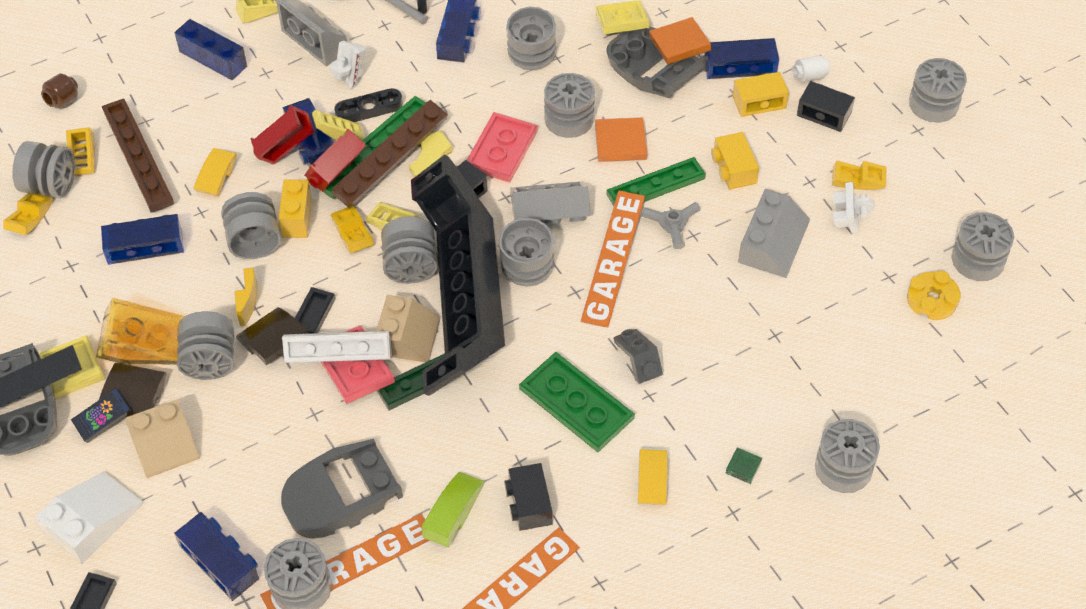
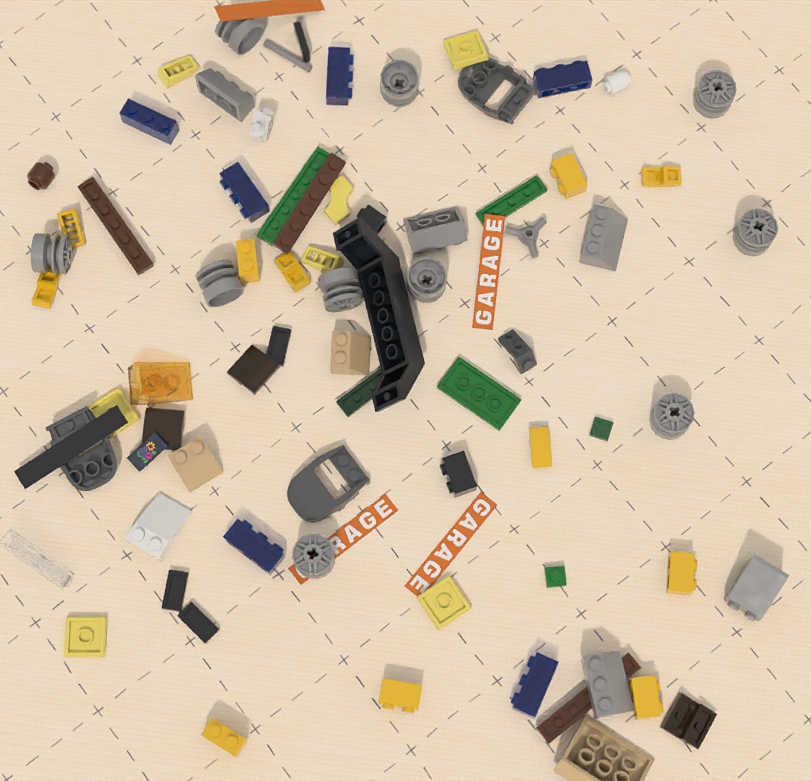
camera: 10 degrees left, 20 degrees up
clear blue brick [101,214,184,265] -> none
light grey wheel [176,311,234,380] -> none
yellow slope [193,148,237,197] -> none
yellow slope [235,267,258,327] -> none
red window [250,105,314,165] -> none
white tile [282,331,392,363] -> none
window [304,129,366,192] -> none
light yellow slope [312,110,364,141] -> none
coral tile [321,325,395,404] -> none
black beam [334,88,403,122] -> none
lime slope [421,472,484,548] -> none
coral tile [467,112,538,183] -> none
light grey wheel [544,73,595,138] -> none
orange tile [595,117,647,162] -> none
orange tile [649,17,711,65] -> none
yellow brick [732,72,789,117] -> none
black brick [797,81,855,132] -> none
white hips [833,182,875,233] -> none
yellow plate [907,270,961,320] -> none

